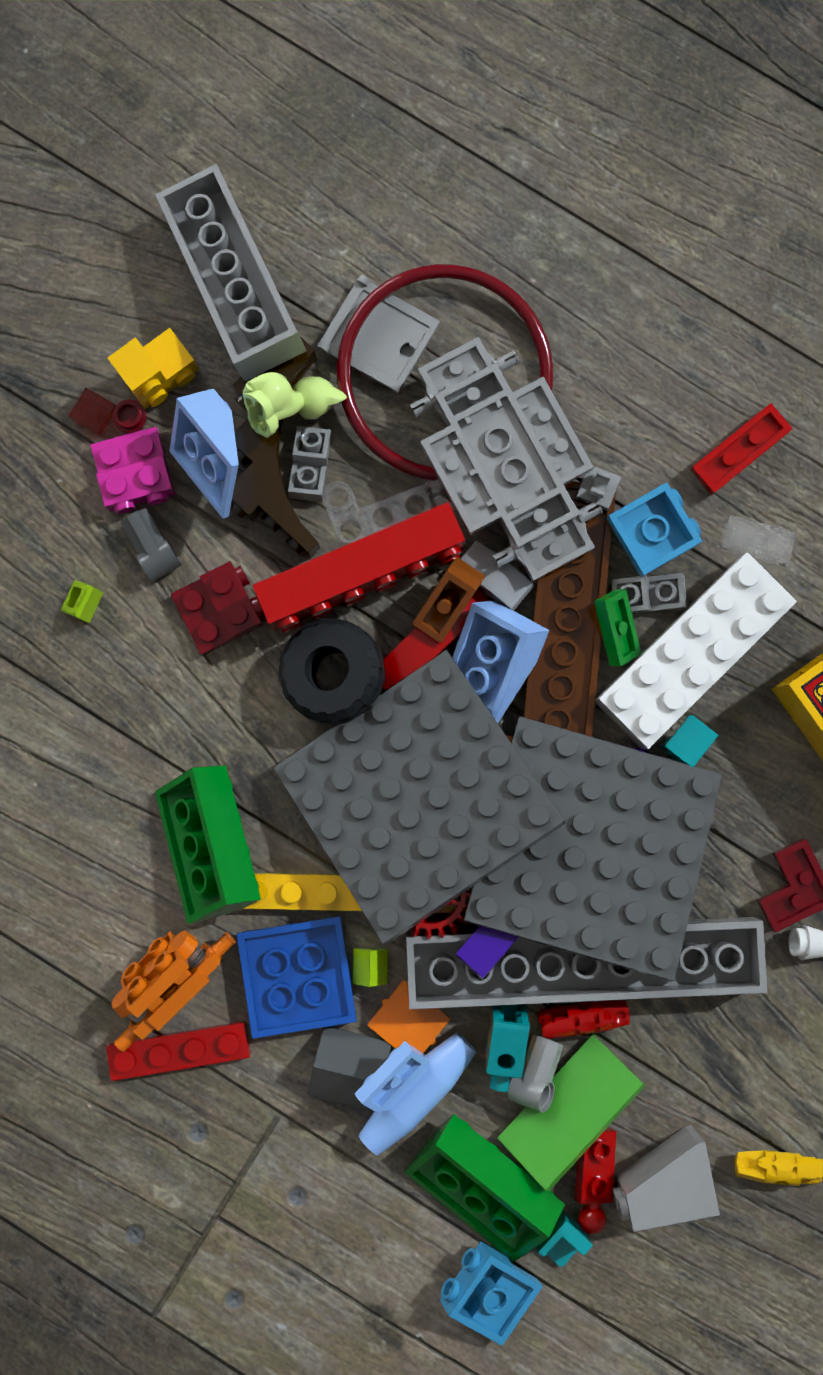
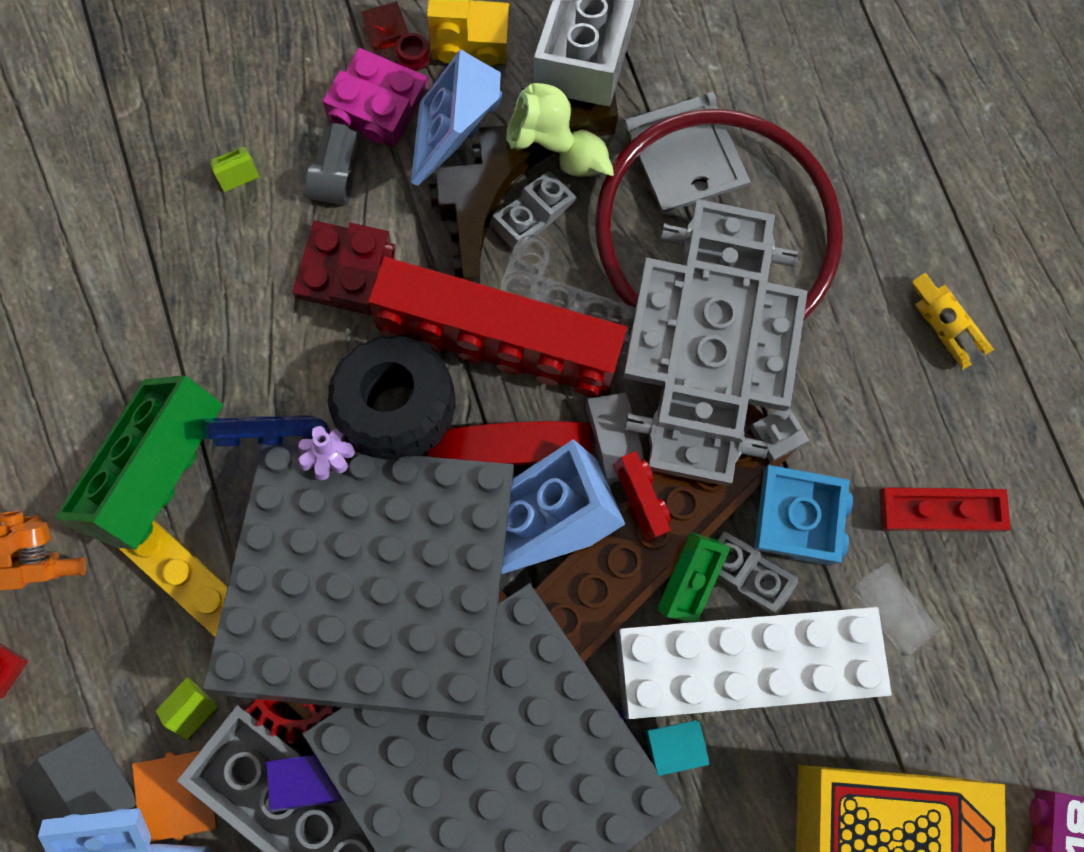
camera: 30 degrees right, 10 degrees down
blue plate [236,916,357,1039] -> none
dark orange slope [412,557,486,643] -> none
none -> clear blue plate [202,415,329,446]
none -> lavender plant [298,426,355,480]
none -> red plate [613,451,671,542]
none -> yellow hinge [911,273,994,370]

